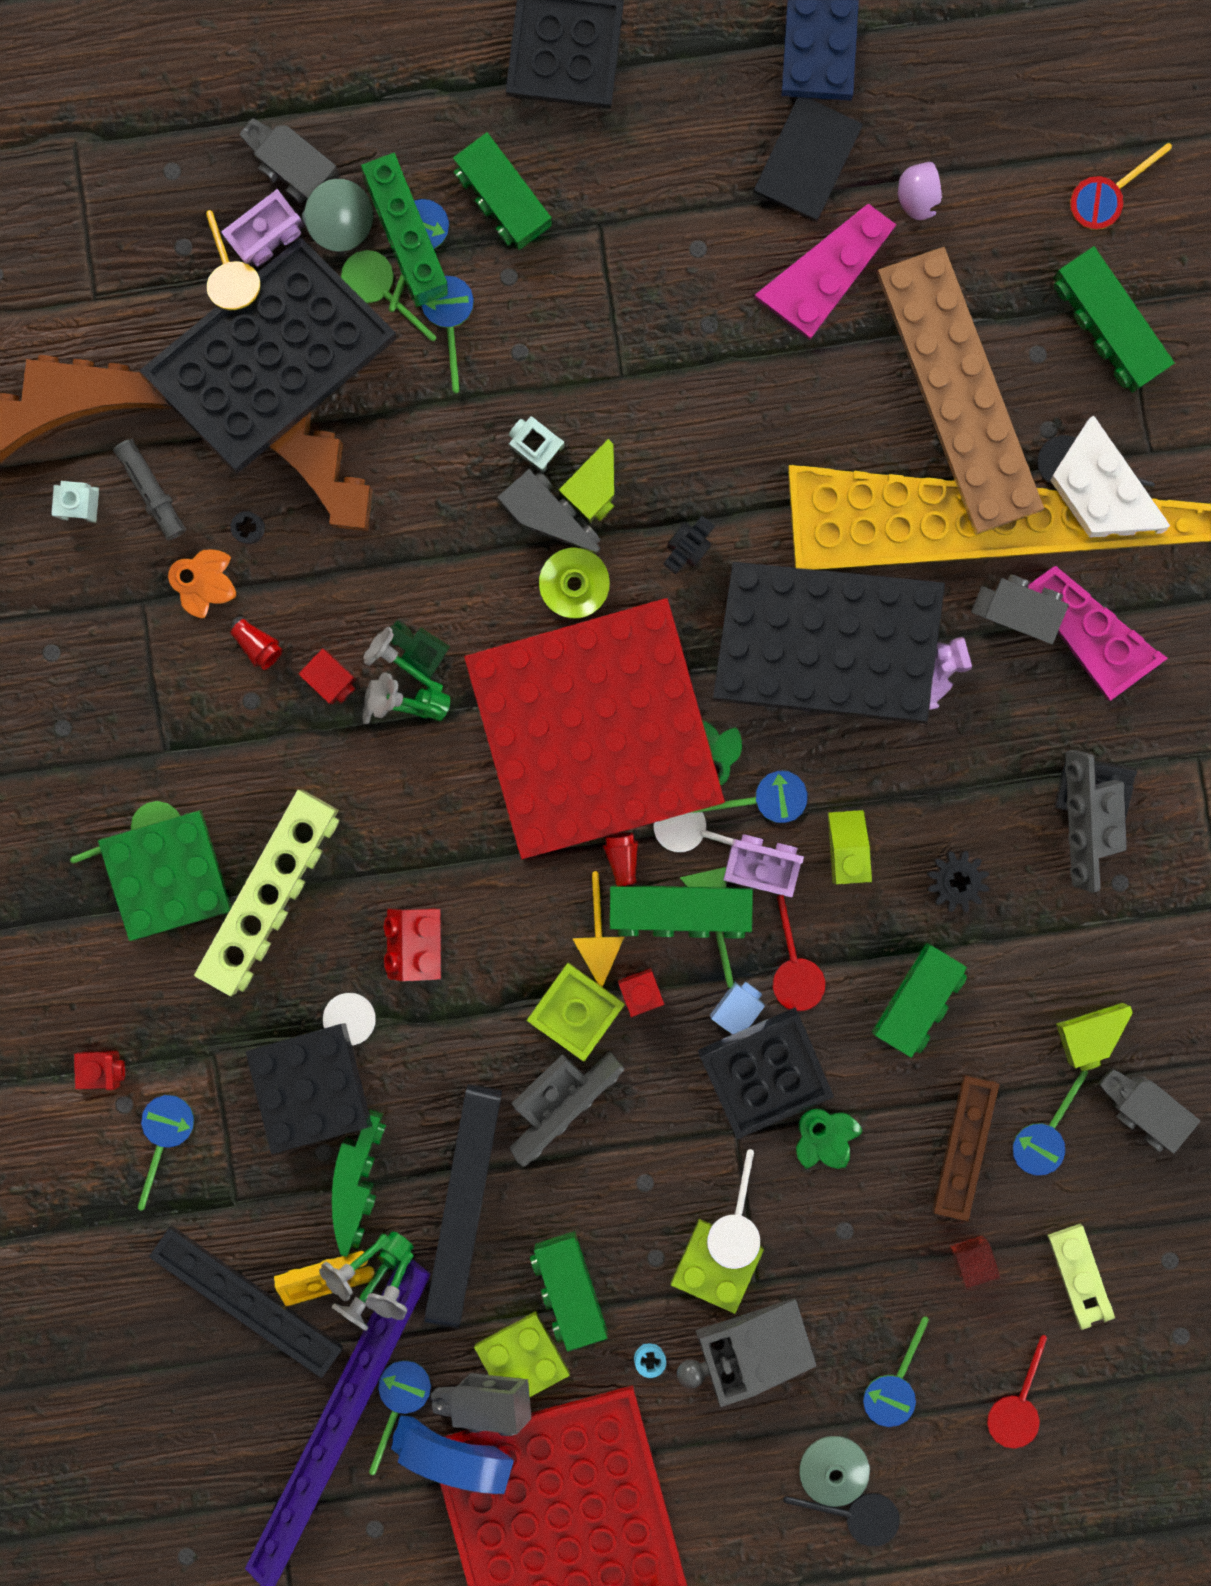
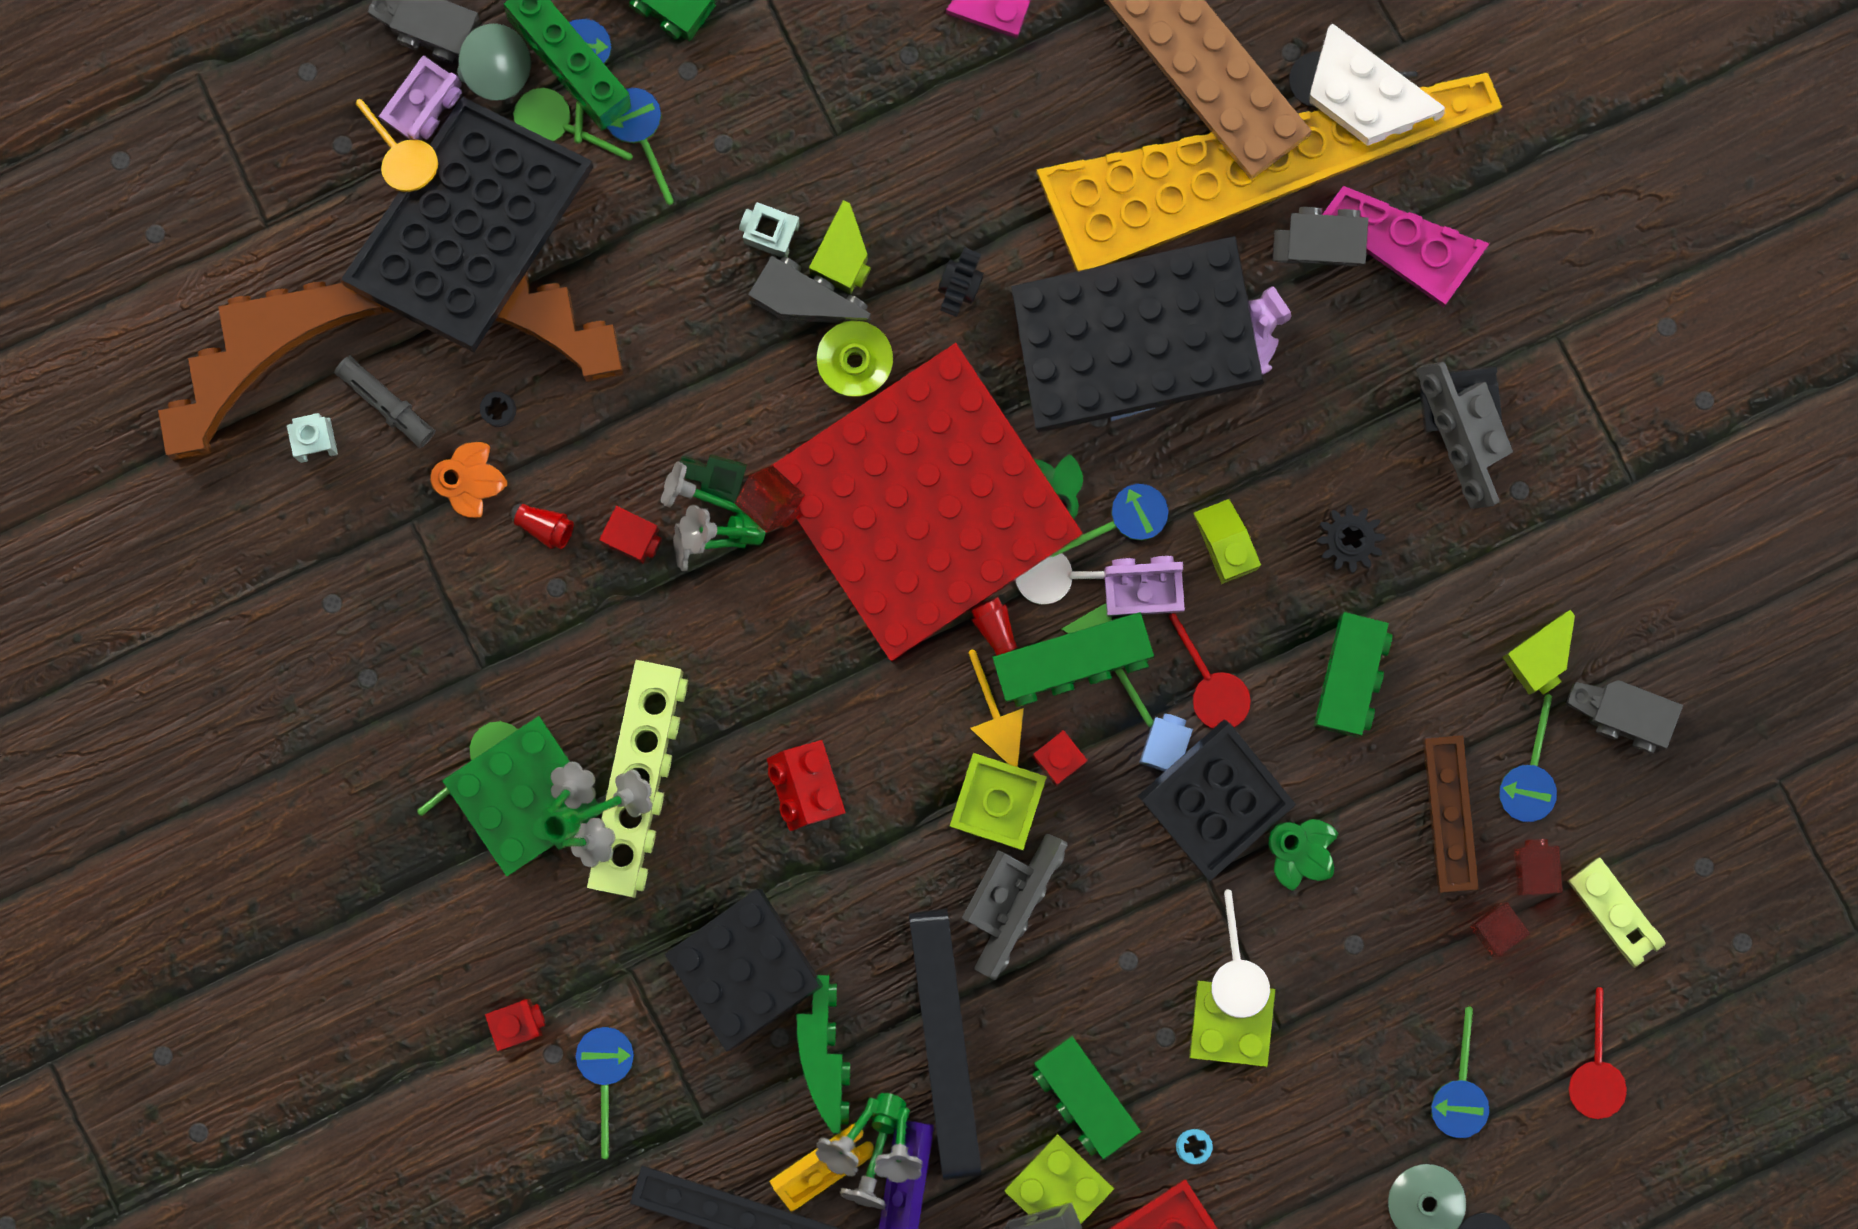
camera: 20 degrees left, 5 degrees down
white piece [323,993,376,1045] -> none
dark grey slope [677,1298,816,1407] -> none
none -> light grey plant [541,762,652,867]
none -> clear red brick [735,465,805,533]
none -> clear red brick [1514,839,1563,896]

